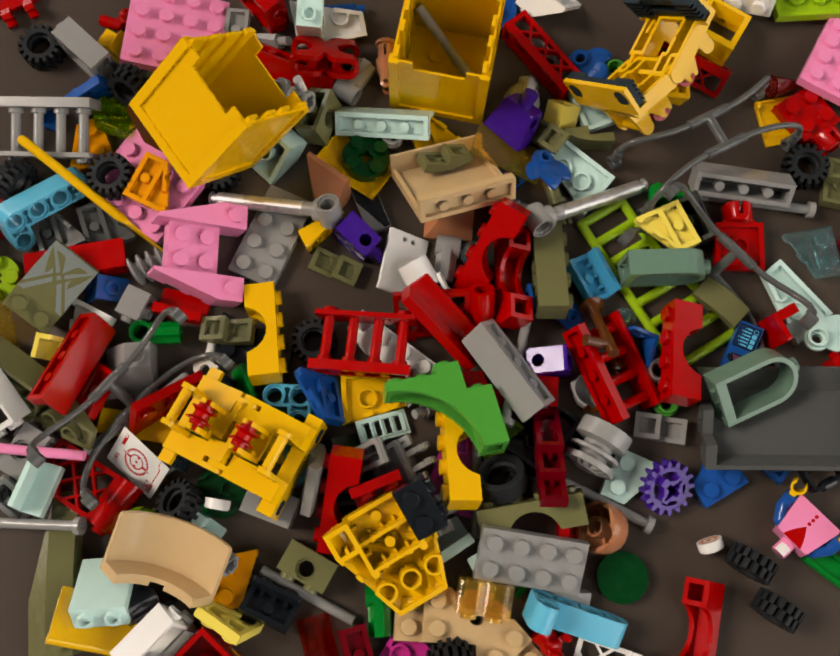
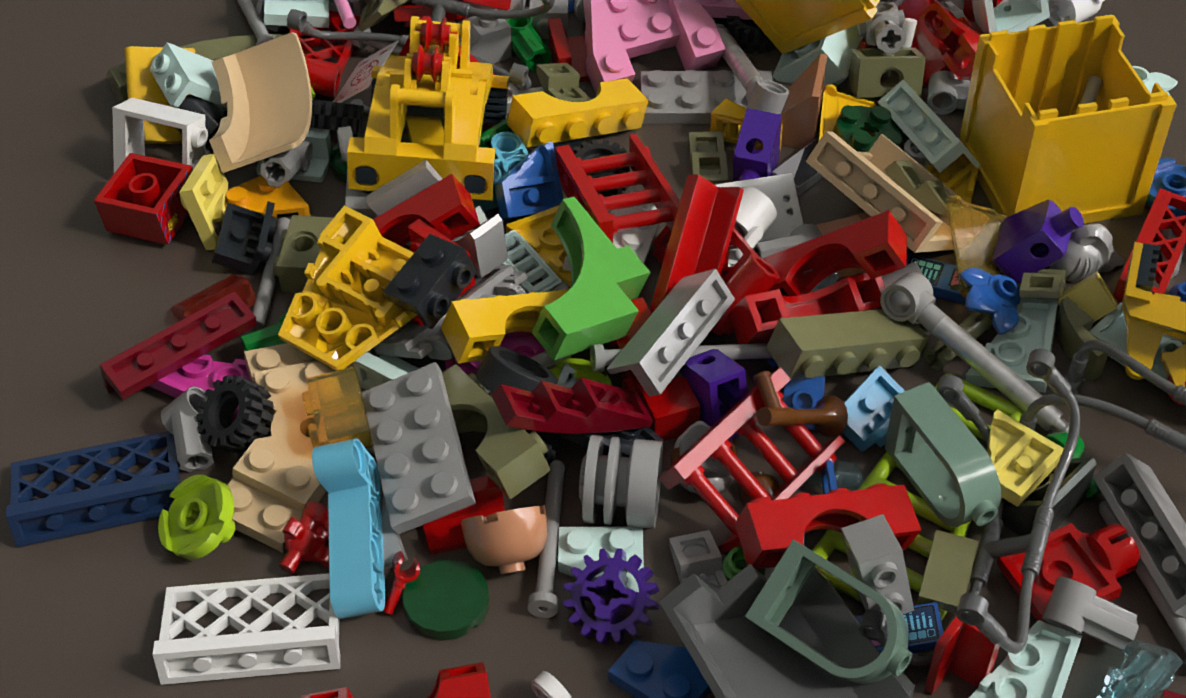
camera: 70 degrees right, 30 degrees down
none -> red hand [383,551,420,615]
none -> light grey brick [841,514,914,614]
none -> light grey piece [1042,577,1139,650]

